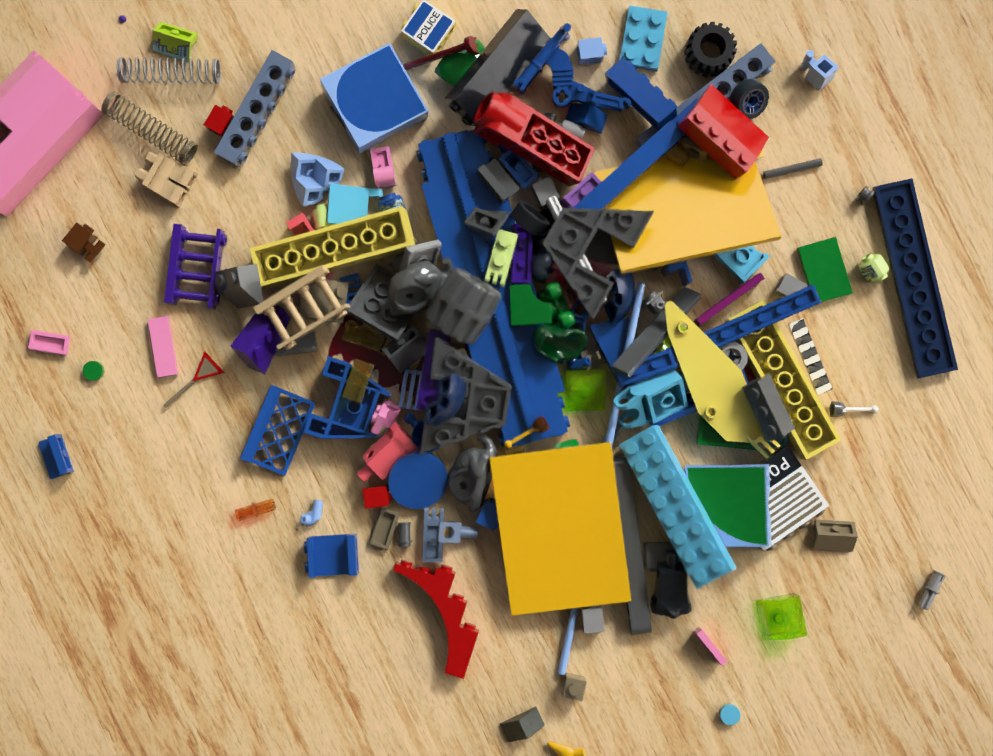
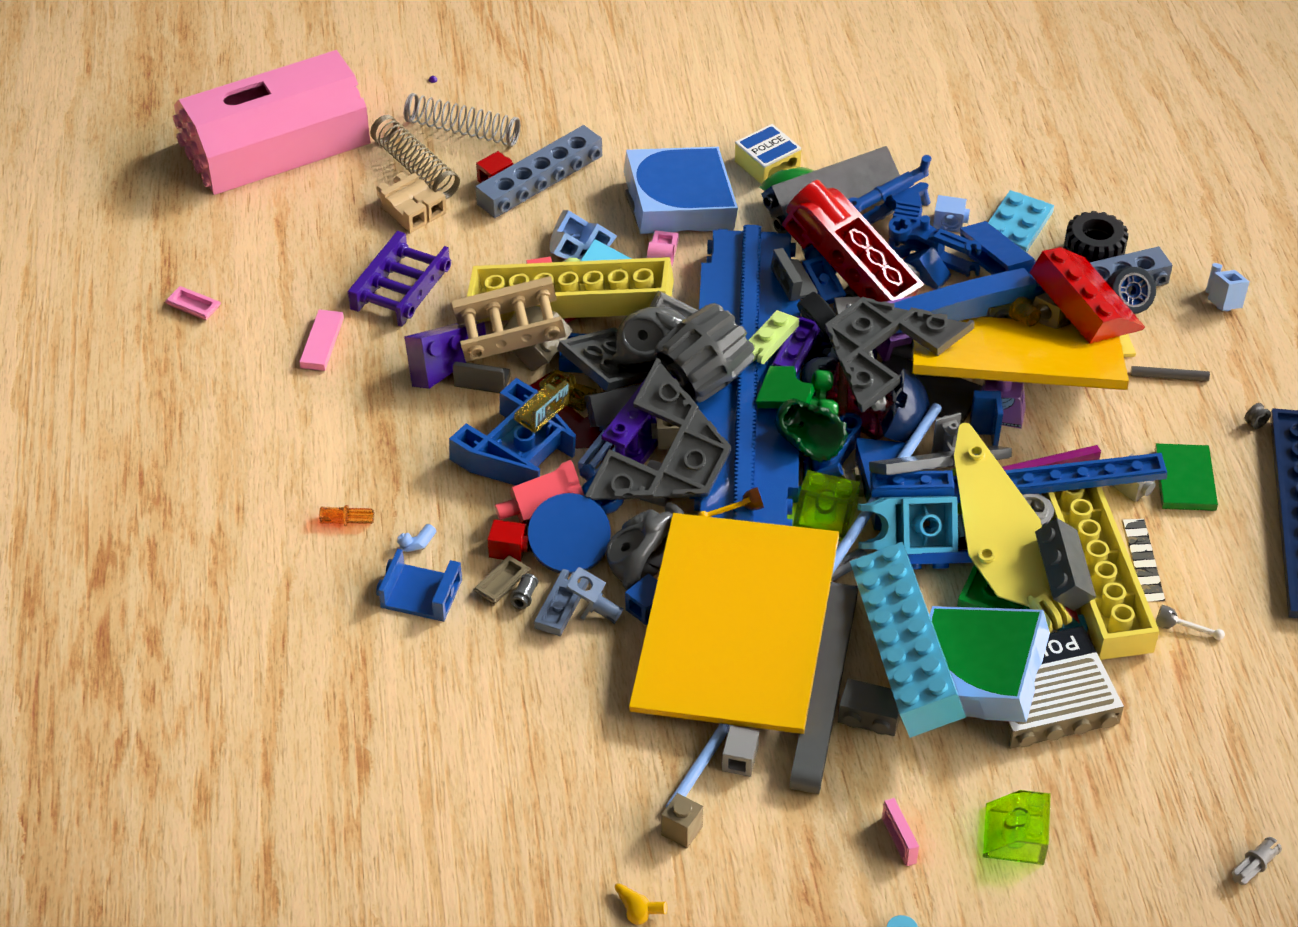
camera: 25 degrees right, 40 degrees down
blue panel [38,434,74,479] -> none
reddish brown brick [62,222,106,263] -> none
green tile [83,361,104,381] -> none
lime panel [152,22,198,62] -> none
piece [164,352,225,408] -> none
dark grey slope [215,264,263,309] -> none
blue fence [240,384,316,476] -> none
bright pink plate [370,399,401,435] -> none
red arch [393,559,479,679] -> none
dark red piece [403,36,479,70] -> none
dark blue brick [426,373,466,426] -> none
dark grey slope [464,207,511,242] -> none
pearl dark grey slope [500,707,545,742] -> none
black piece [650,550,692,619] -> none
medium azure wing [713,246,770,284] -> none
dark tan panel [813,520,858,552] -> none
yellowish green head [859,253,889,284] -> none

